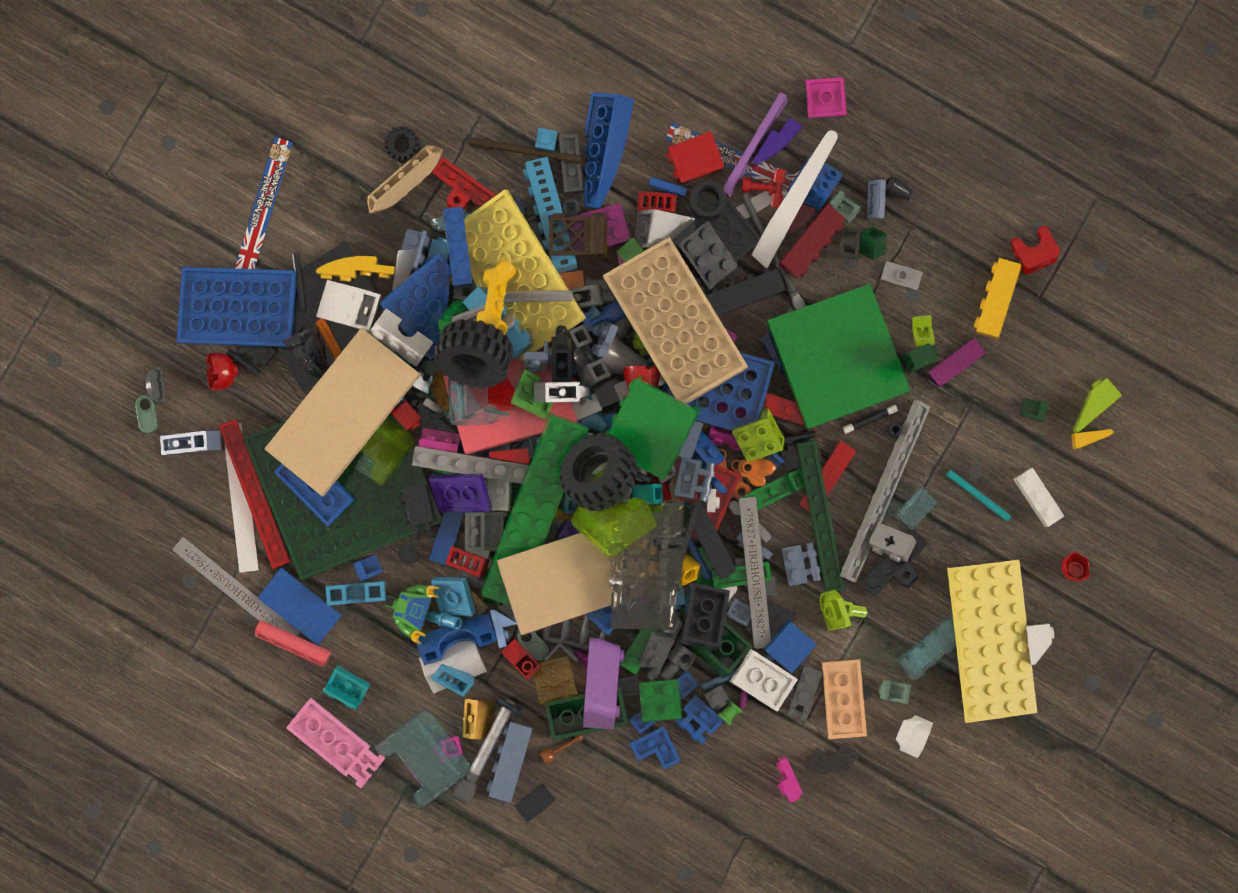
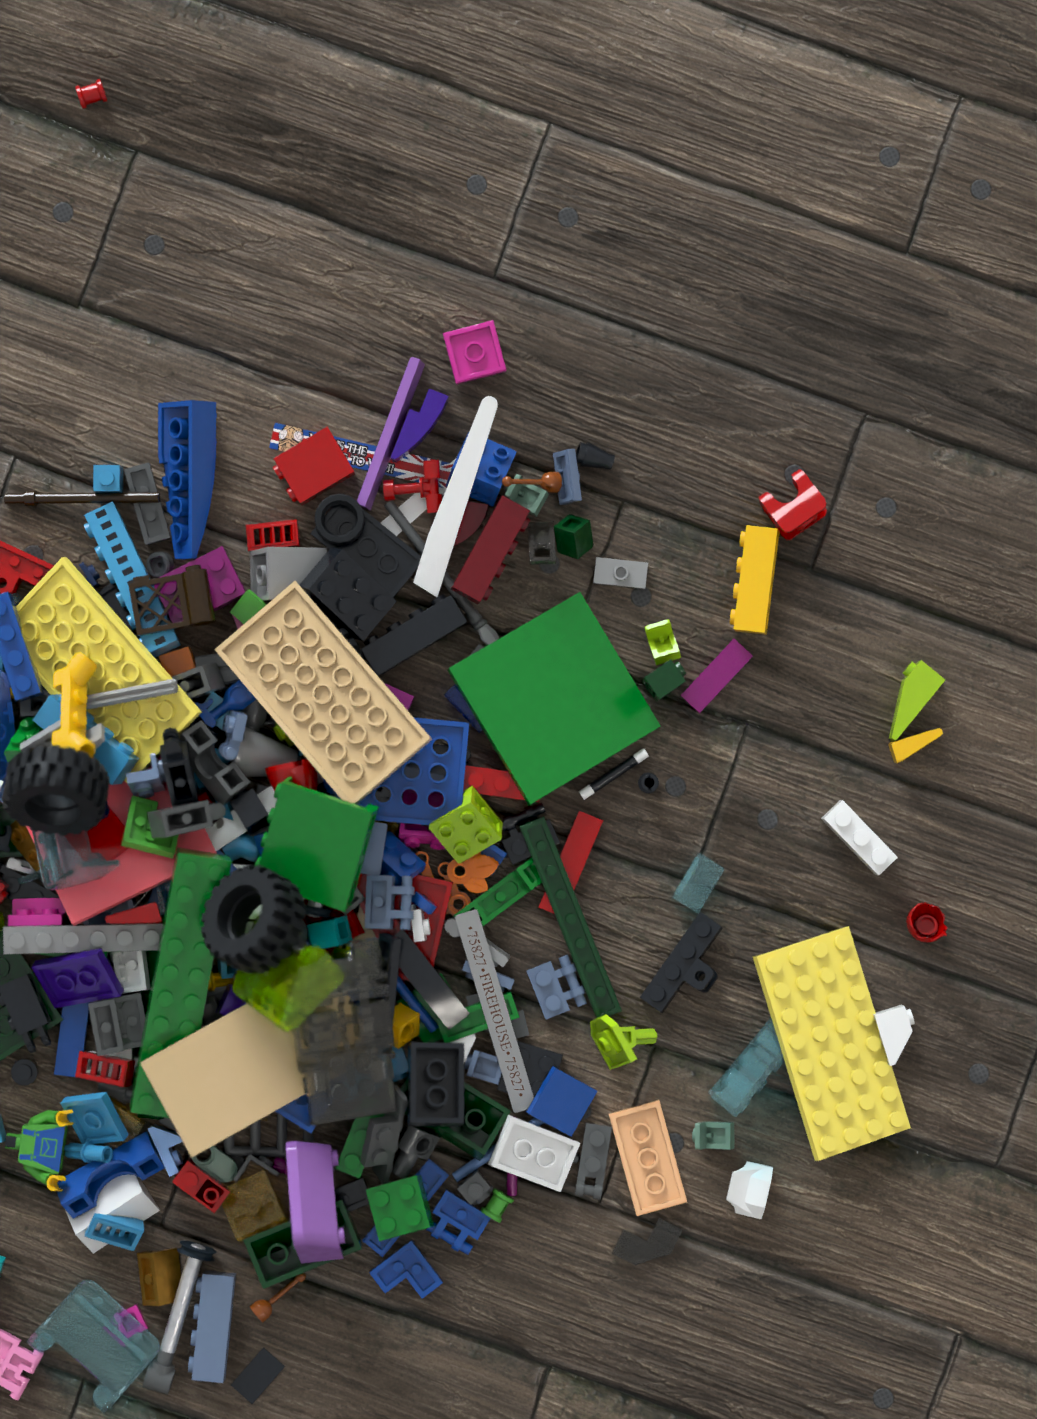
camera: 10 degrees left, 0 degrees up
blue tile [649,177,687,198] -> none
dark pink plate [776,755,803,803] -> none
light grey plate [840,399,930,583] -> none
light grey brick [868,522,916,562] -> none
teal bar [946,469,1011,521] -> none
dark green panel [1019,398,1049,422] -> none
none -> dark orange hinge [502,472,562,493]

